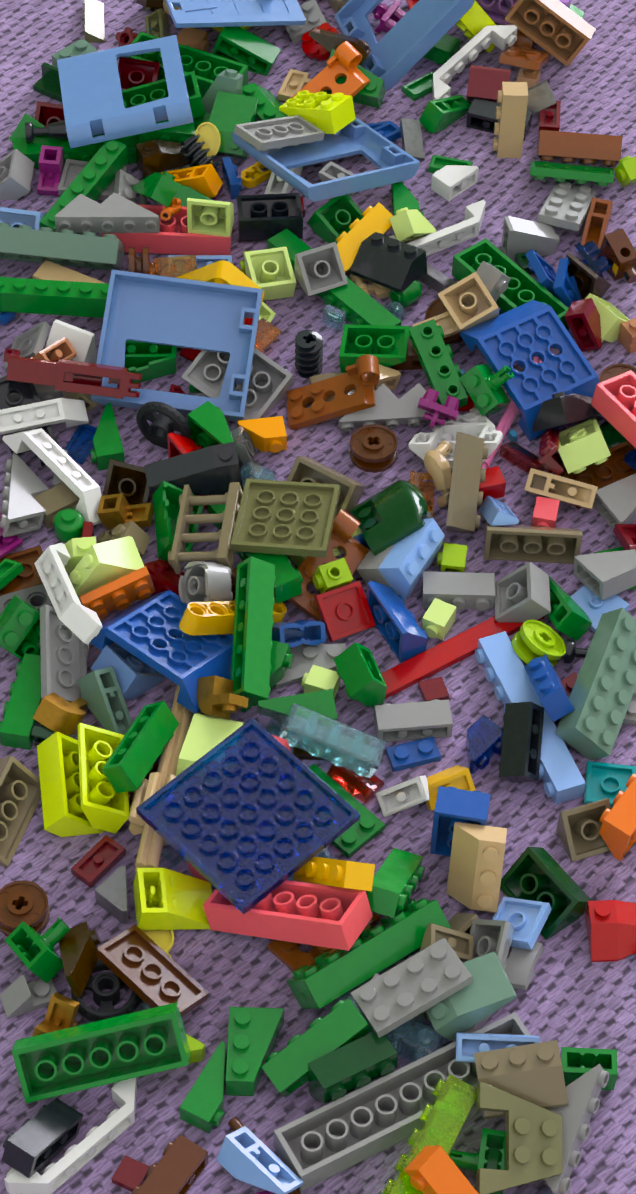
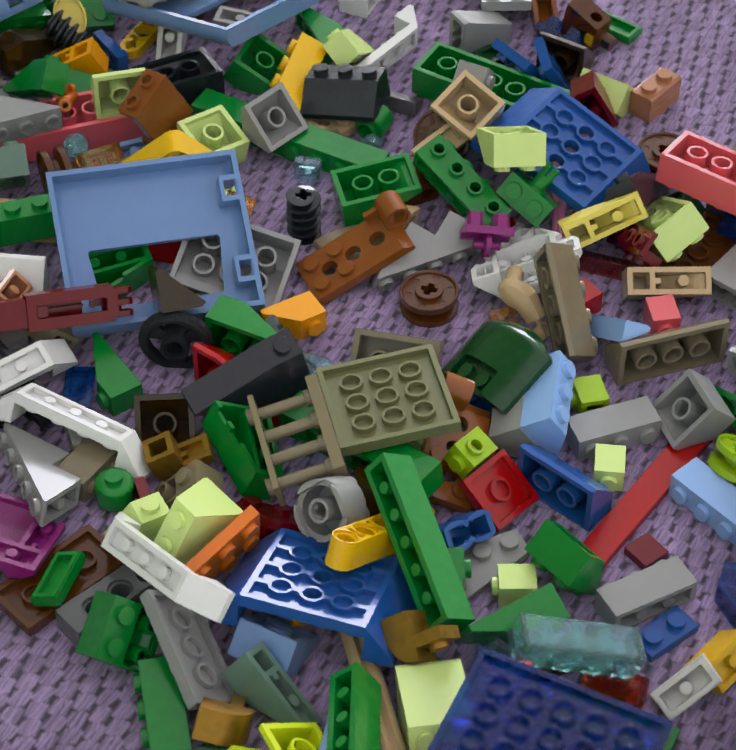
camera: 20 degrees left, 5 degrees down
none -> clear light blue hinge [63,133,90,157]
none -> dark orange panel [118,68,193,145]
none -> dark brown slope [147,265,206,314]
none -> yellowish green slope [476,126,547,172]
none -> light yellow slope [557,191,649,248]

